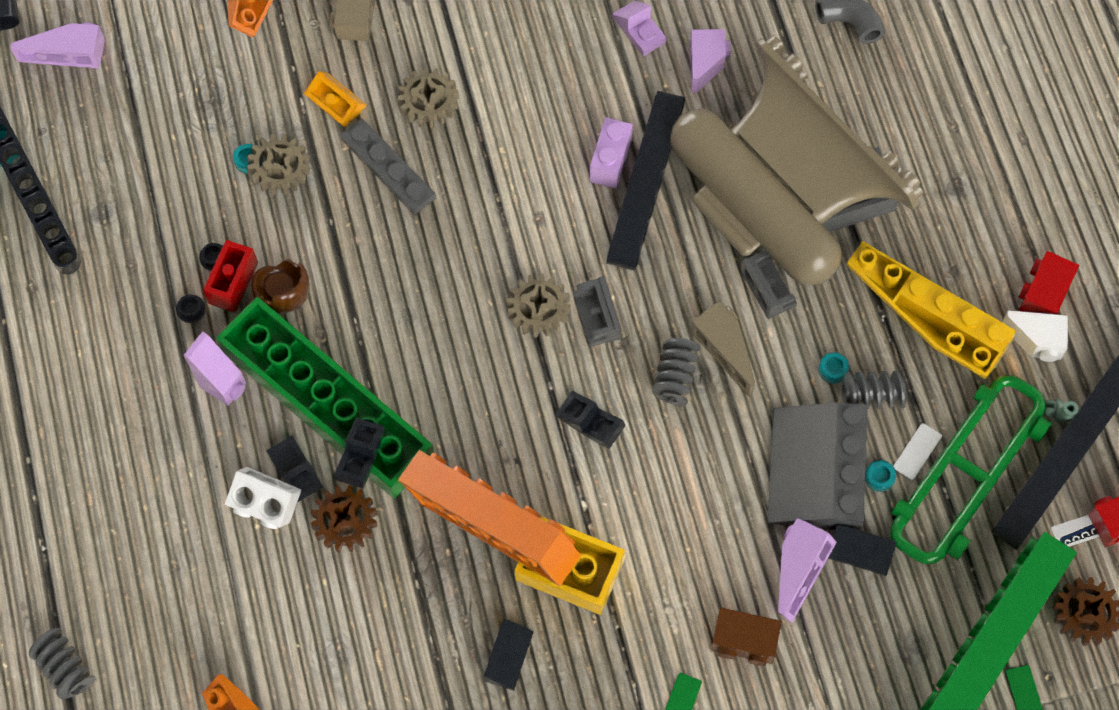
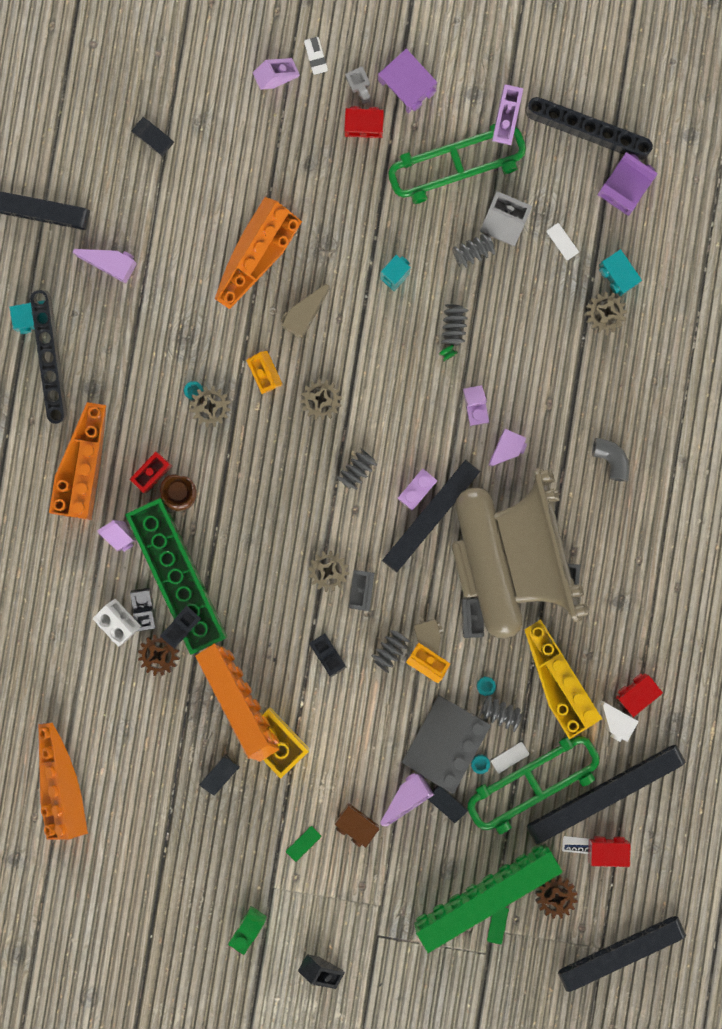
camera: 20 degrees right, 20 degrees up
black plate [176,294,206,323] -> none
black plate [199,243,223,271] -> none
dark grey plate [340,118,436,216] -> none
sand green arm [1044,399,1079,424] -> none
none -> orange wedge [49,402,107,520]
none -> dark grey piece [336,448,377,490]
none -> light orange slope [406,642,451,683]

